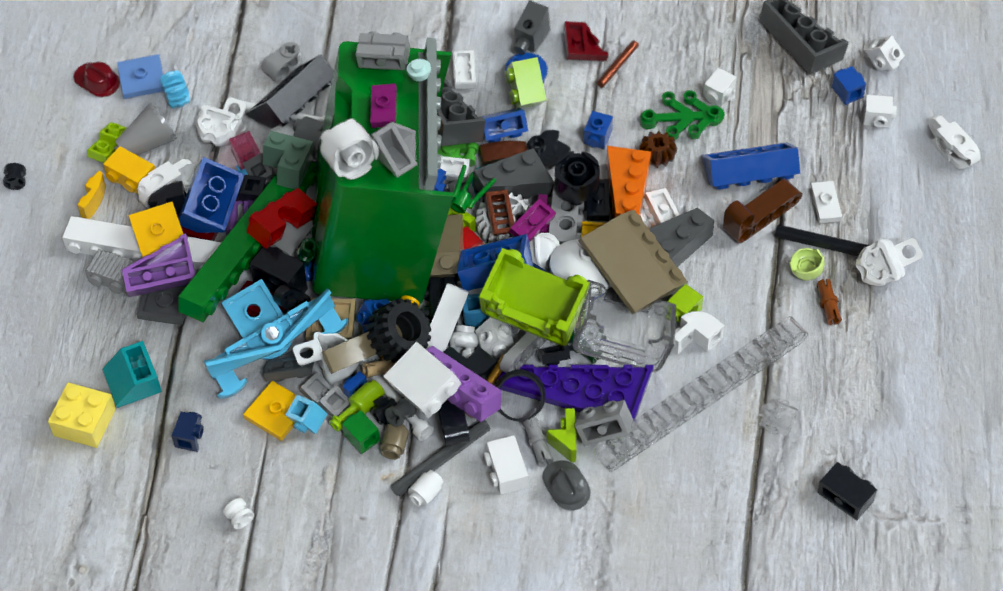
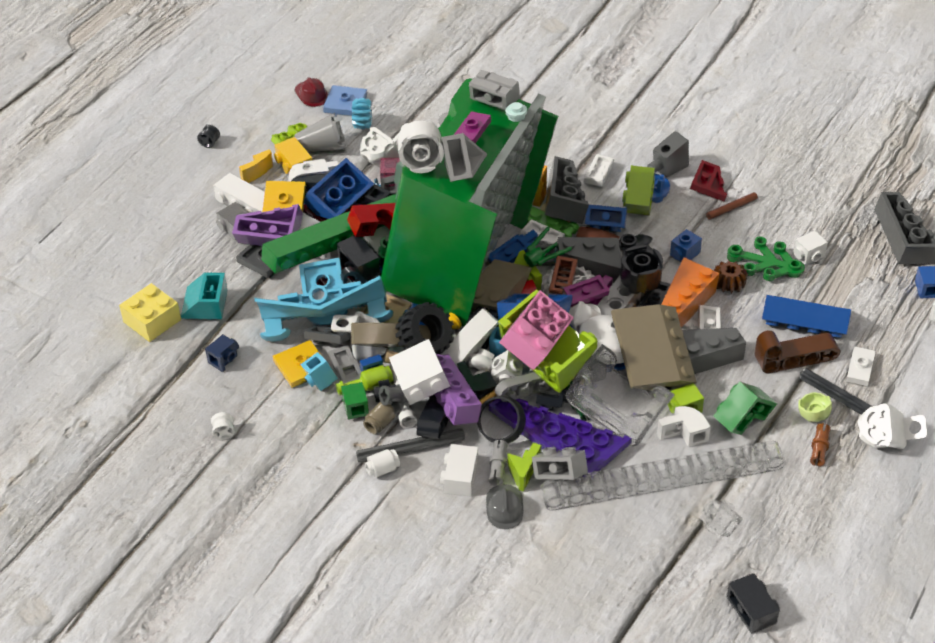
camera: 25 degrees right, 10 degrees down
none -> bright pink slope [499,290,574,370]
none -> brick [713,381,777,435]

